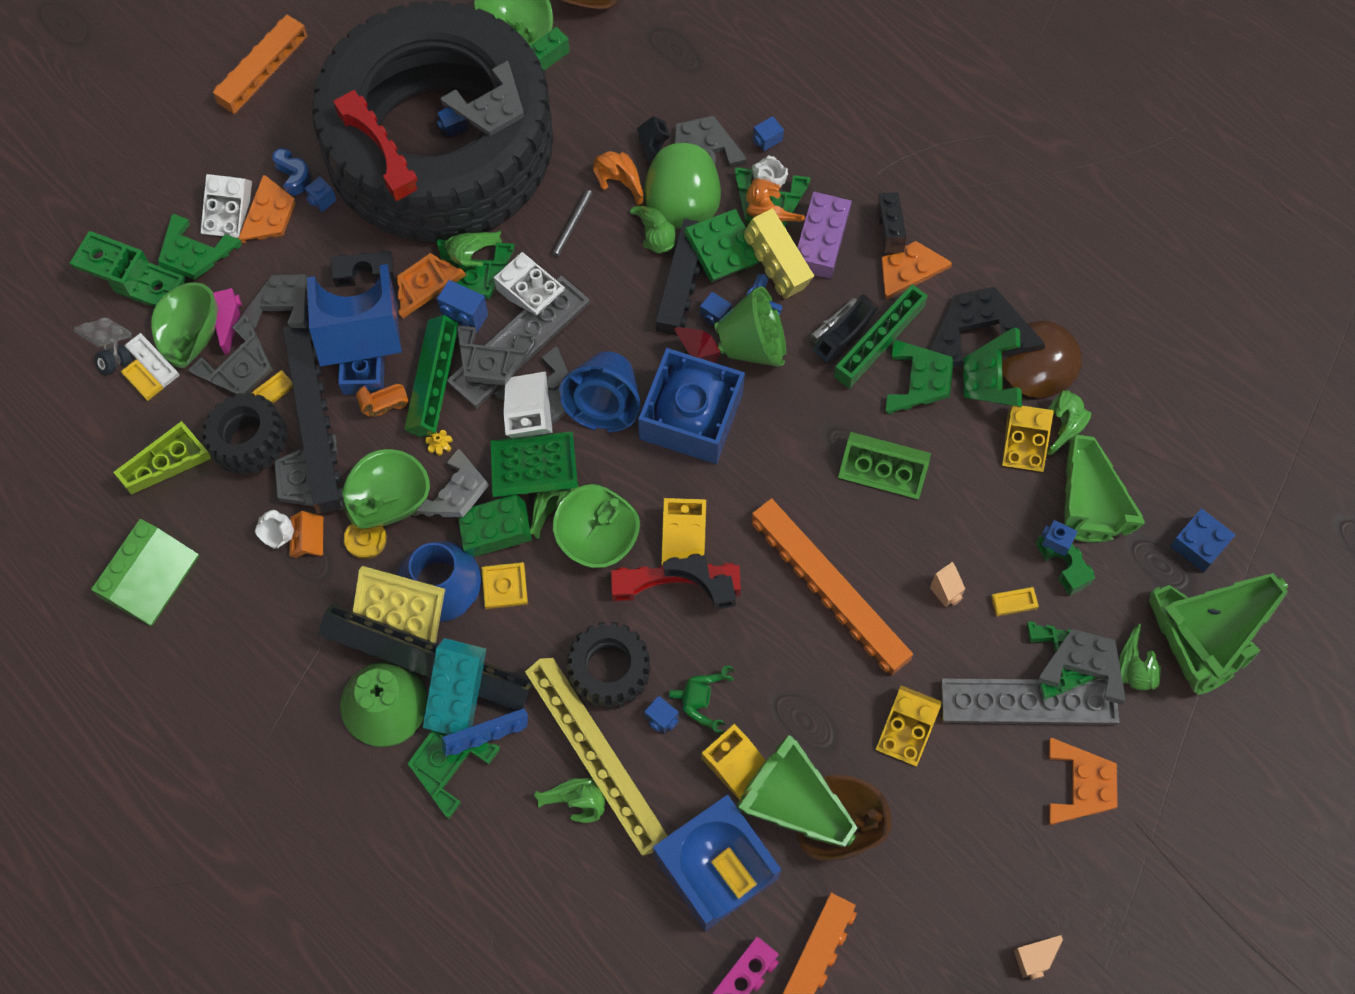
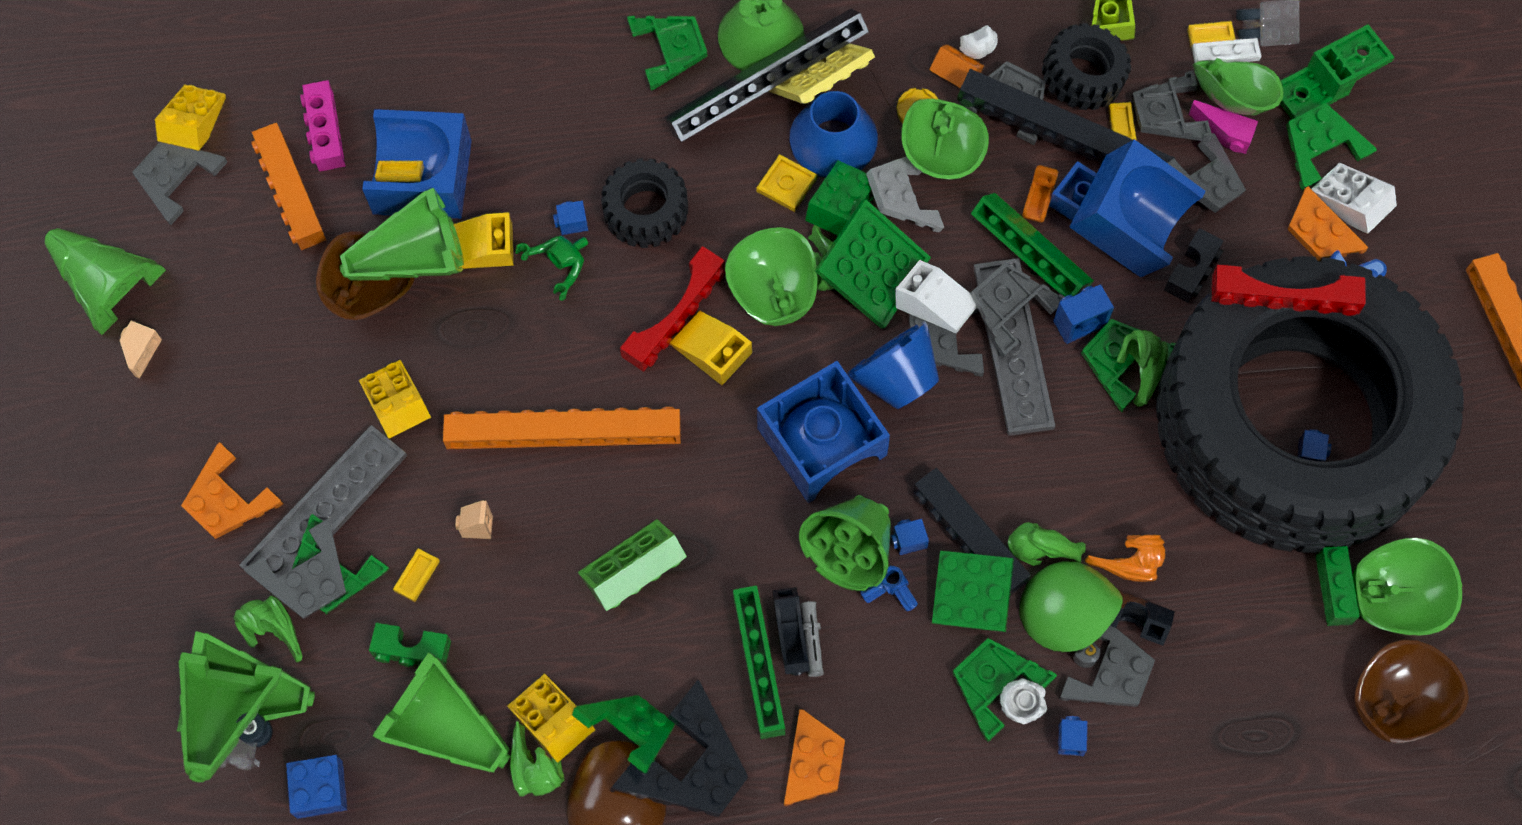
camera: 130 degrees right, 0 degrees up
orange wing [397,253,466,318] -> none
teal brick [423,638,486,735] -> none
yellow plant [425,430,453,456] -> none
dark grey wing [440,61,524,136] -> none
blue plate [442,708,528,756] -> none
white slope [494,252,565,315] -> none
light yellow brick [525,658,668,856] -> none
bright green hair [533,778,605,823] -> none
flat silver bar [552,190,593,257] -> none
black arch [663,554,736,610] -> none
dark red slope [674,327,721,363] -> none
light yellow brick [744,208,814,300] -> none
orange hair [746,178,805,222] -> none
medium lavender brick [798,192,852,279] -> none
black arch [877,192,906,254] -> none
green wing [886,340,953,415] -> none
blue brick [1041,520,1078,556] -> none

